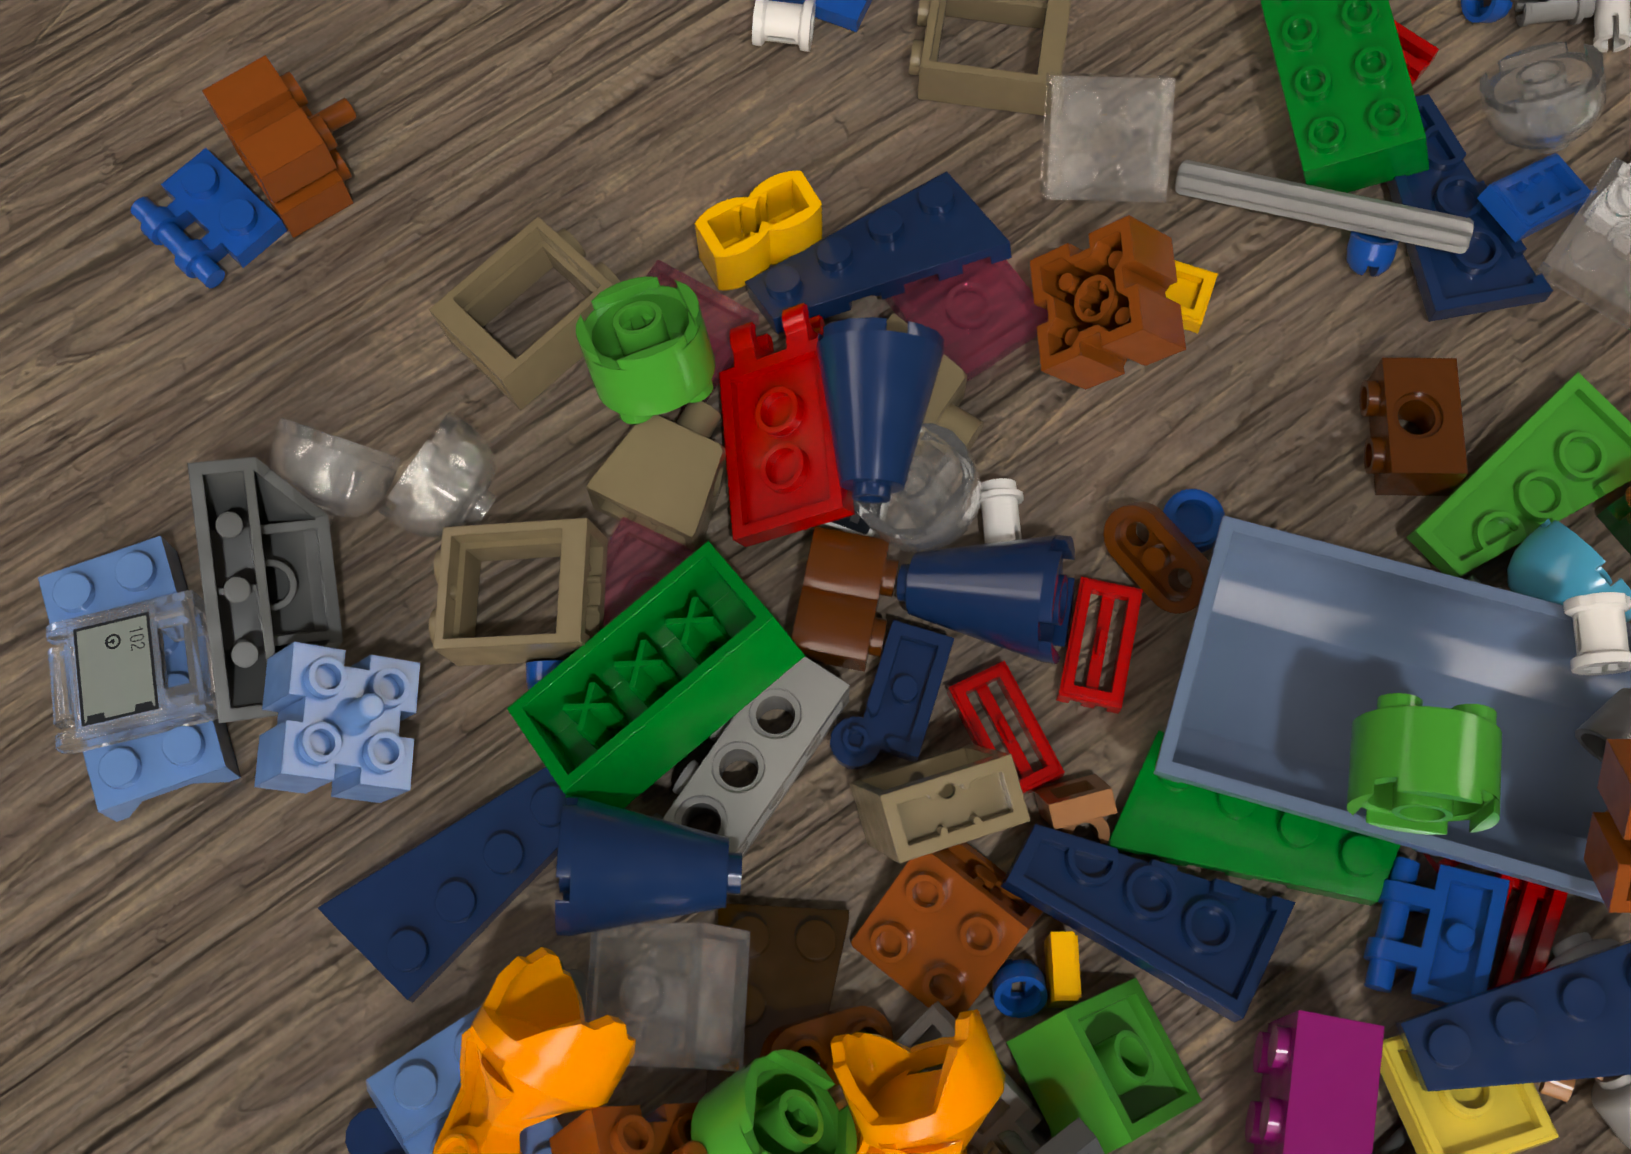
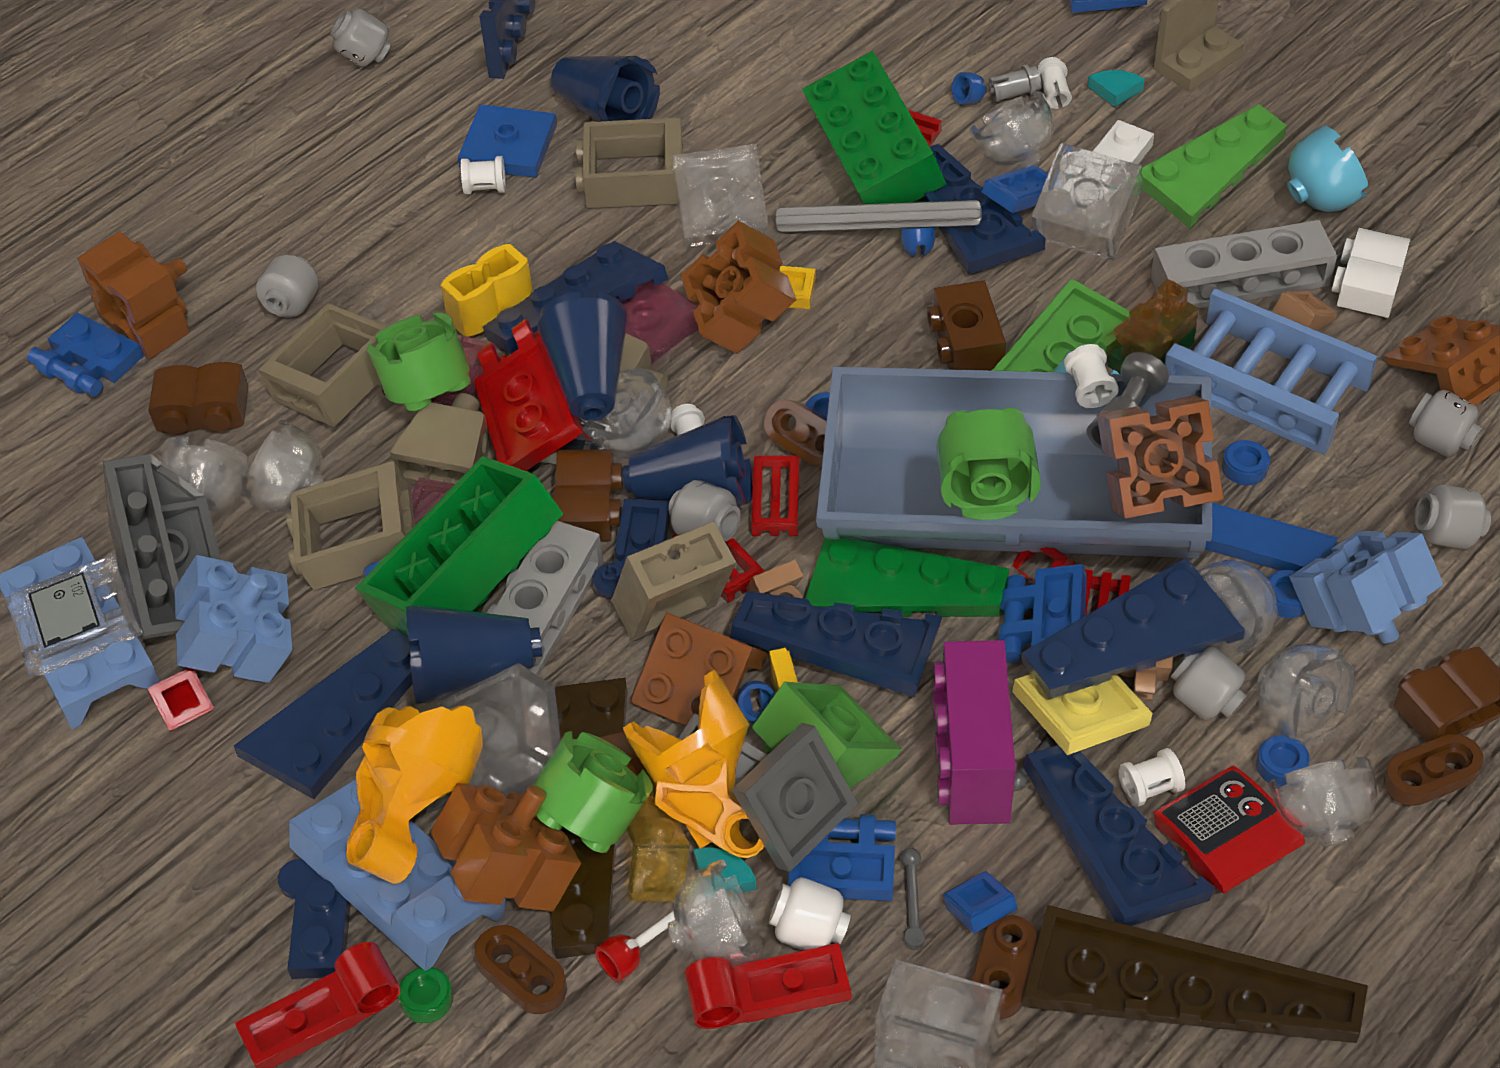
camera: 10 degrees left, 20 degrees down
none -> slope [147,668,214,732]
none -> reddish brown brick [148,362,249,435]
none -> light grey head [256,255,319,318]
none -> light grey head [668,480,741,541]

